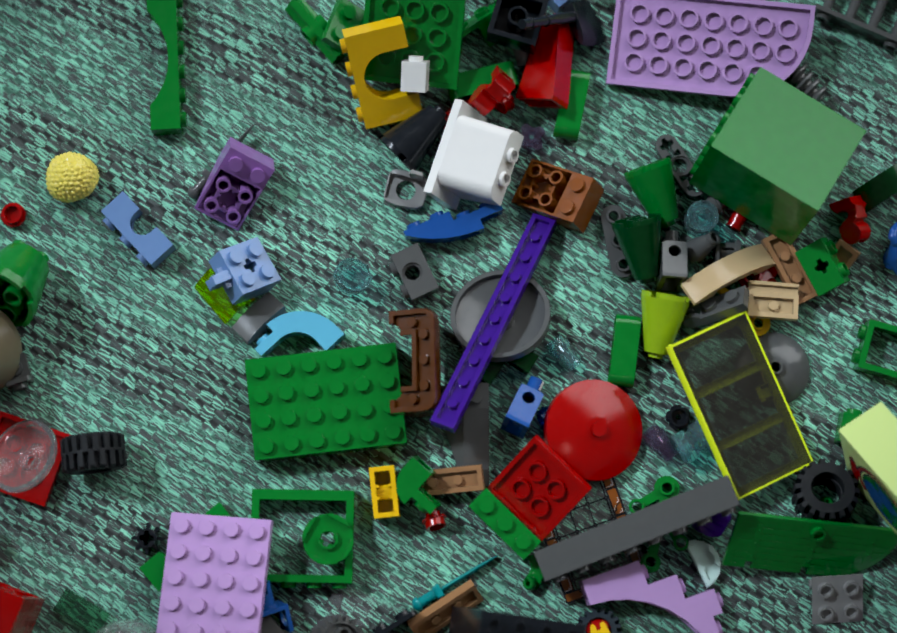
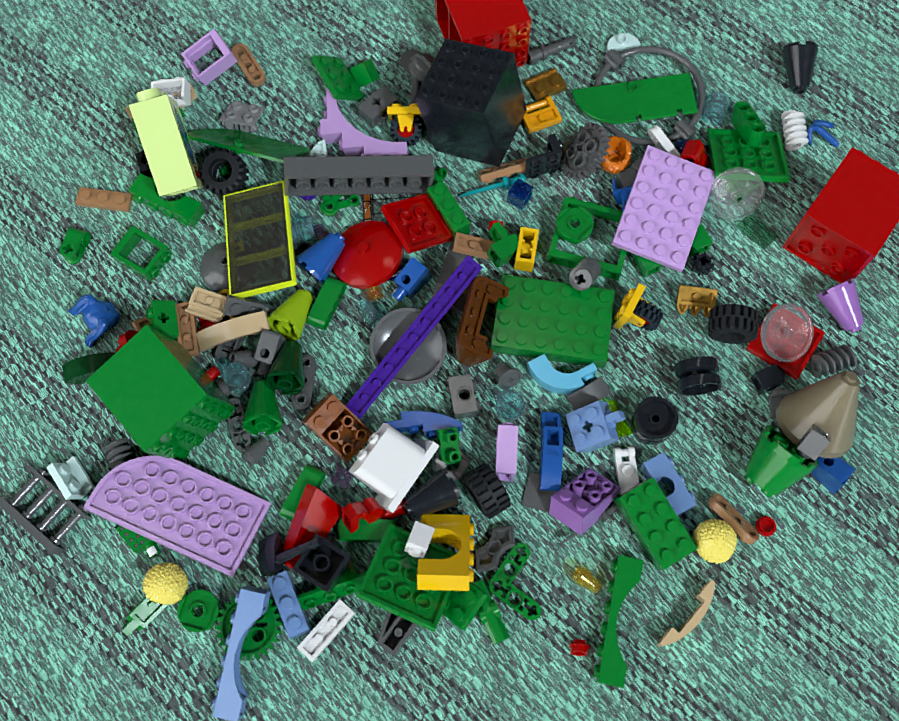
camera: 160 degrees left, 10 degrees down
none -> light aqua bracket [46,456,95,500]
none -> dark grey cone [241,437,271,466]
none -> blue cone [295,232,345,284]
none -> clear orange bush [365,286,384,301]
none -> green hips [437,427,461,465]
none -> black tyre [463,463,511,519]
none -> dark grey tile [475,525,516,572]
none -> green beam [489,543,541,621]
none -> dark grey piece [495,362,523,390]
none -> lavender window [495,422,518,482]
none -> clear blue brick [507,179,533,211]
none -> dark grey piece [522,472,562,513]
none -> blue slope [539,412,563,491]
none -> dark grey piece [569,258,601,291]
none -> red plate [569,639,590,656]
none -> clear yellow cone [571,565,603,594]
none -> plate [613,283,663,331]
none -> white plate [613,446,639,495]
none -> green brick [614,477,698,570]
none -> black wheel [630,396,678,445]
none -> tan slope [656,579,715,647]
none -> black wheel [674,356,722,396]
none -> pearl gold plate [676,284,718,318]
none -> medium nougat plate [708,493,759,544]
none -> black brick [750,364,785,395]

